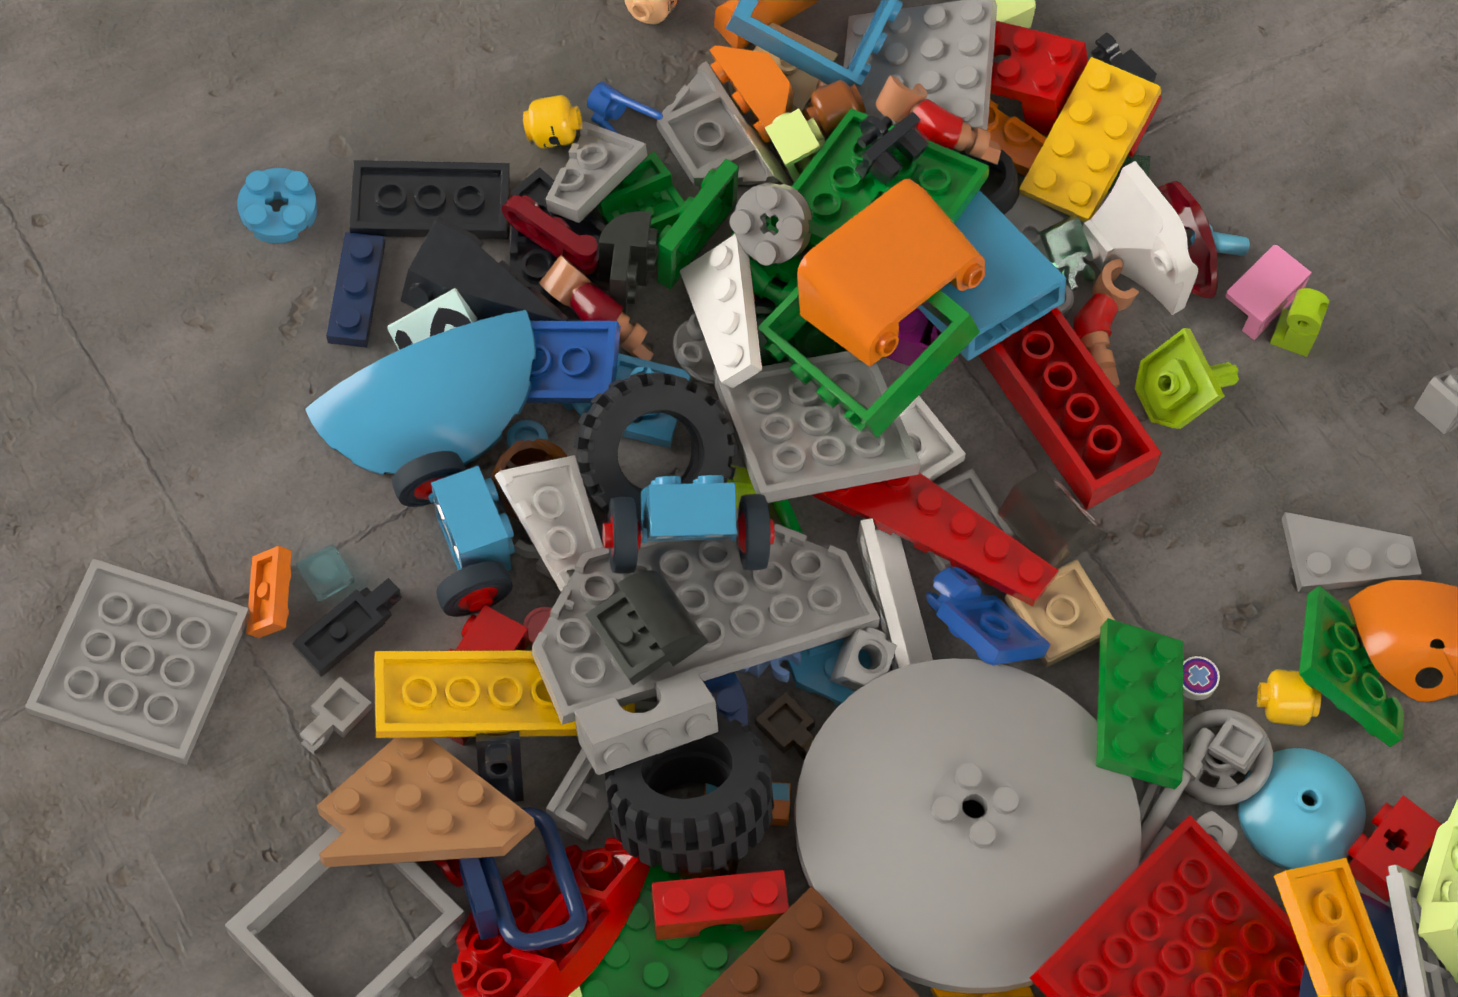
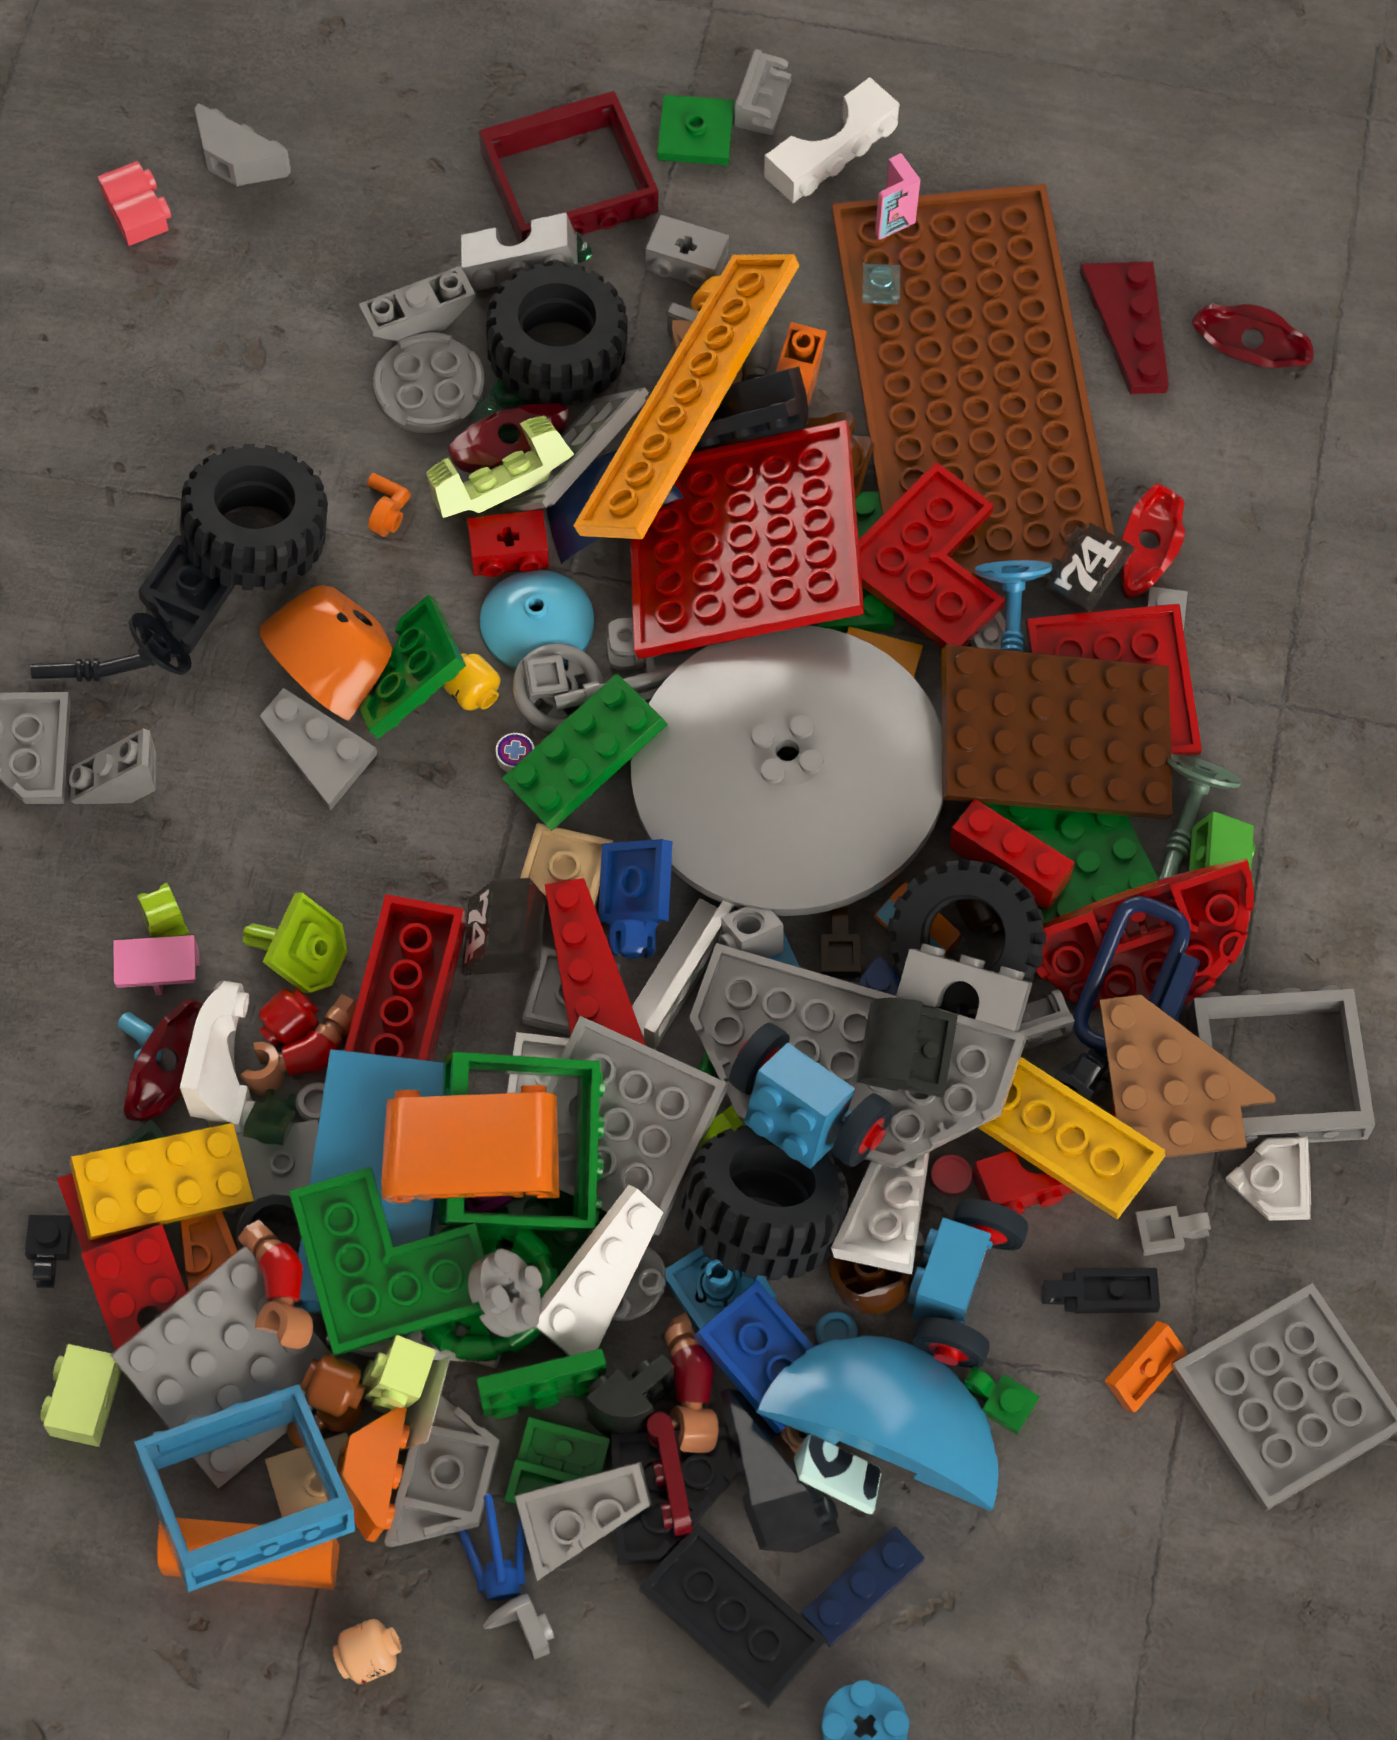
camera: 135 degrees left, 0 degrees up
clear light blue plate [296,544,354,603] -> none
yellow head [523,95,582,149] -> none
black hips [855,112,929,185] -> none
none -> red head [259,988,320,1047]
none -> light grey plate [483,1593,554,1660]
none -> green plate [963,1366,1040,1435]
none -> white plate [1225,1137,1311,1221]

